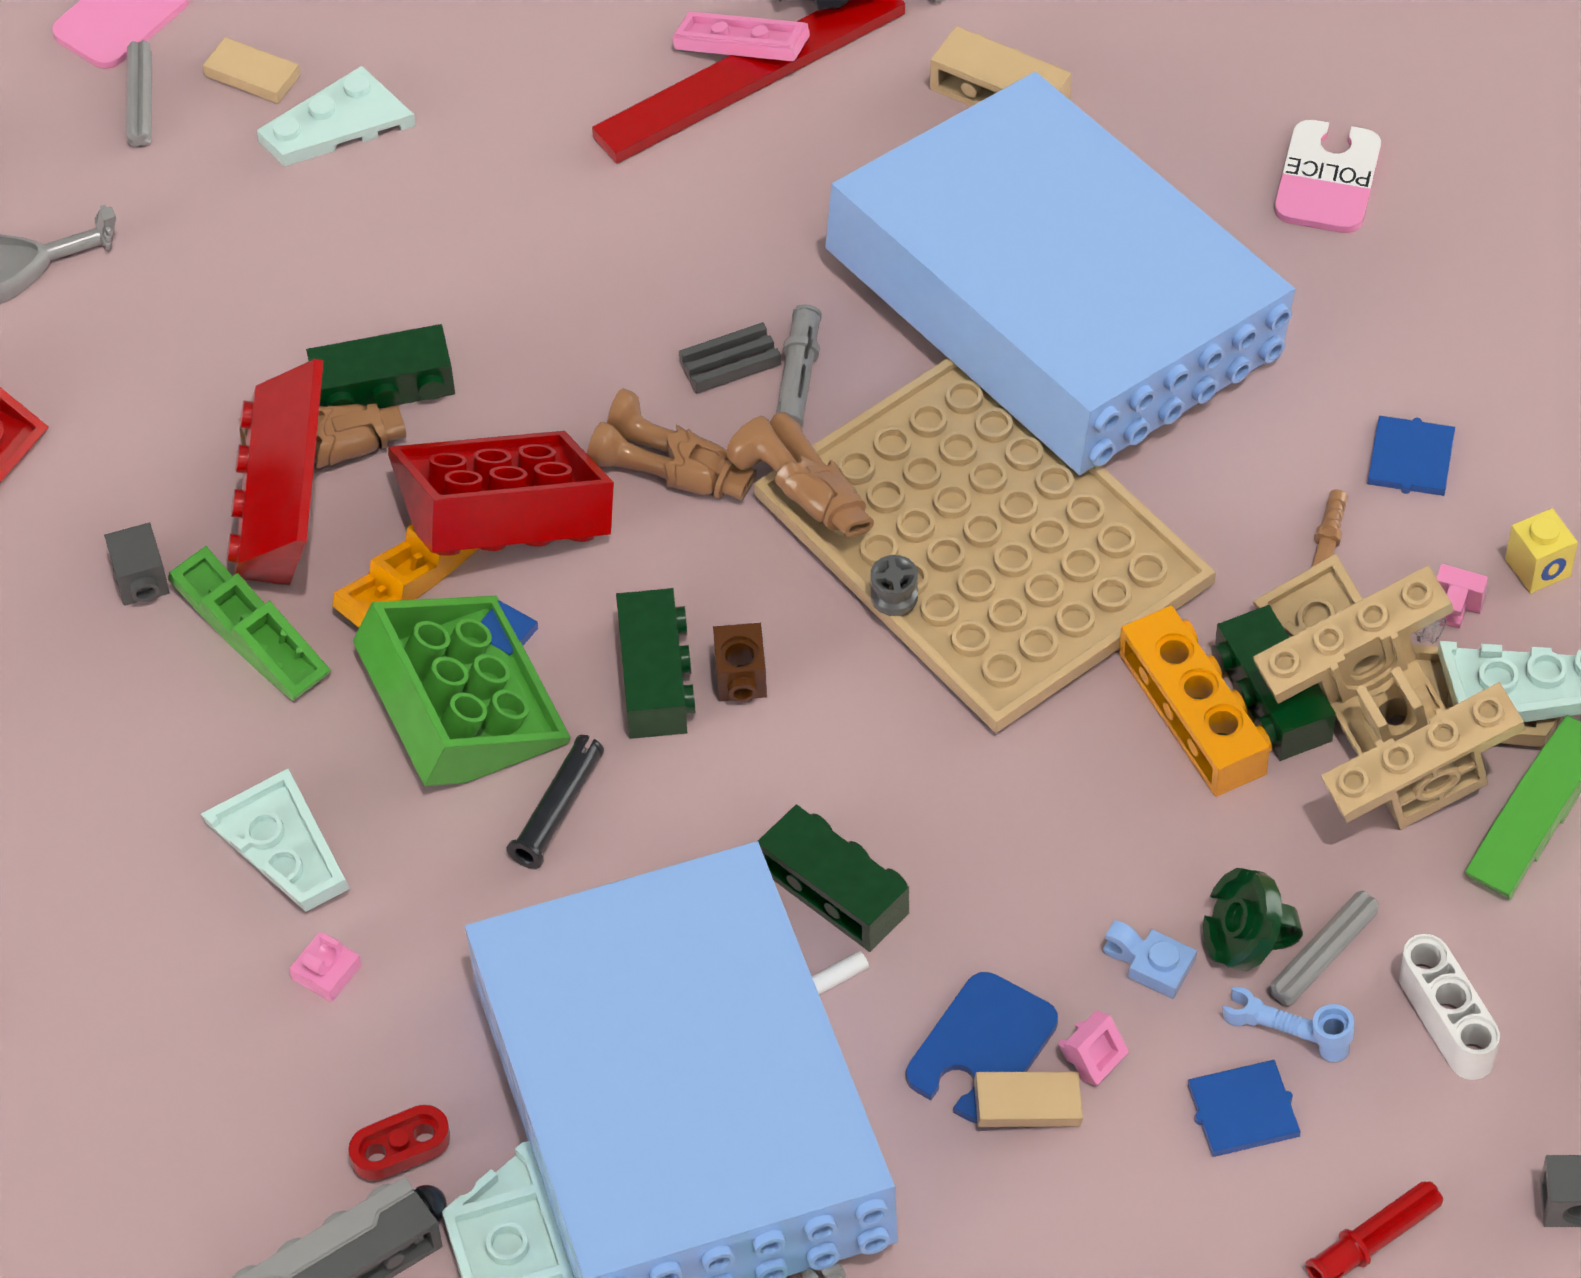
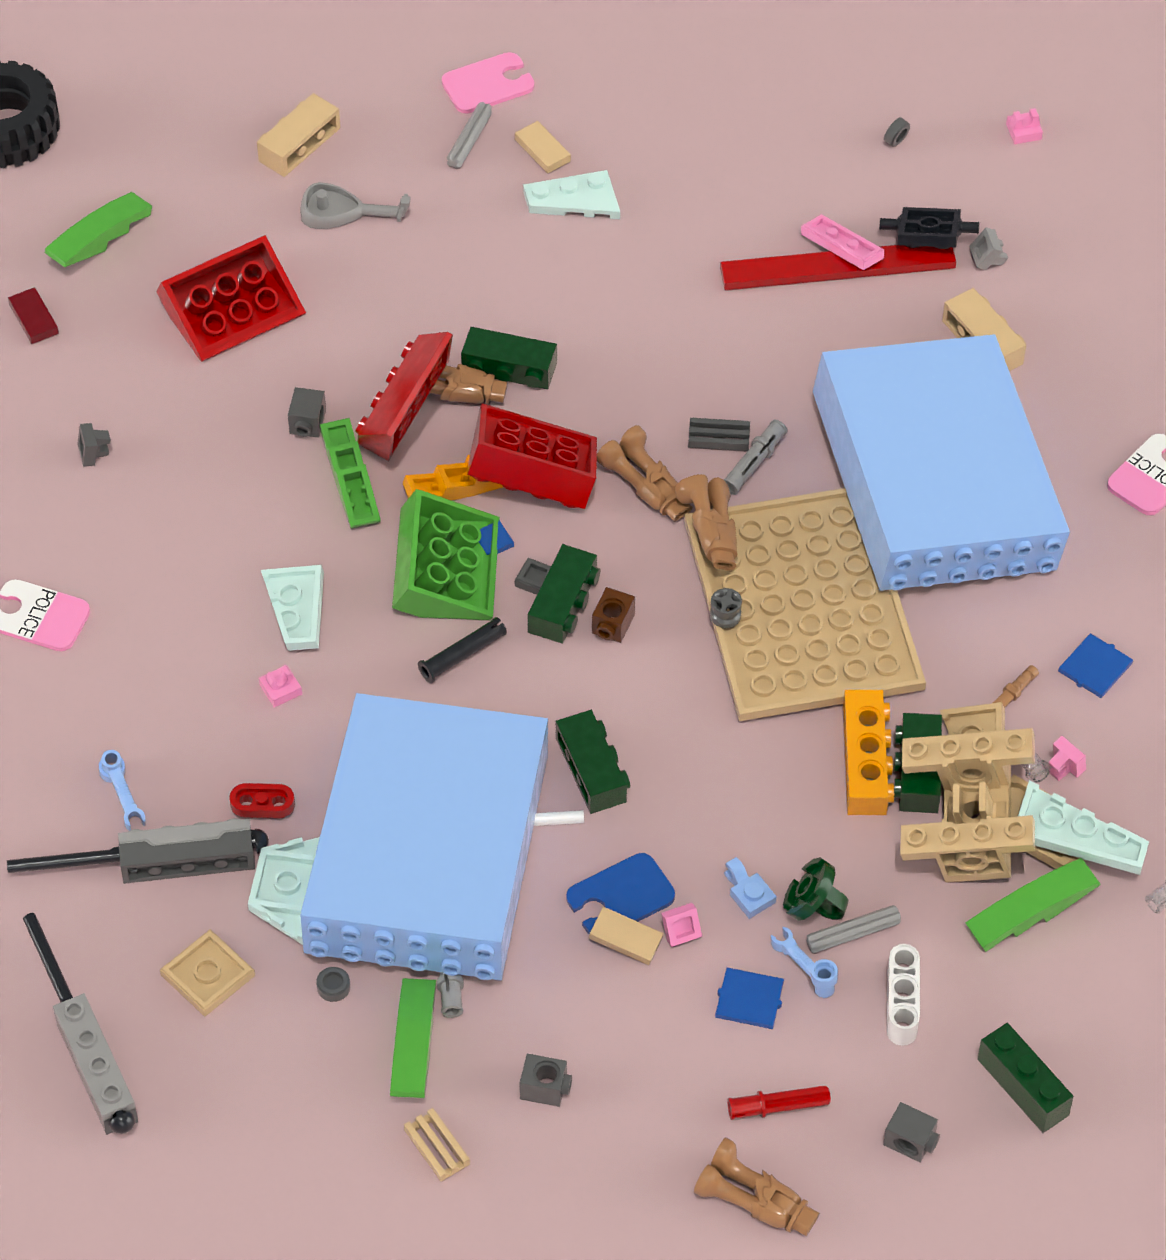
camera: 25 degrees right, 0 degrees up
light yellow brick [1505,508,1578,594] -> none
none -> light blue brick [99,750,145,831]
none -> dark grey tile [515,558,551,595]

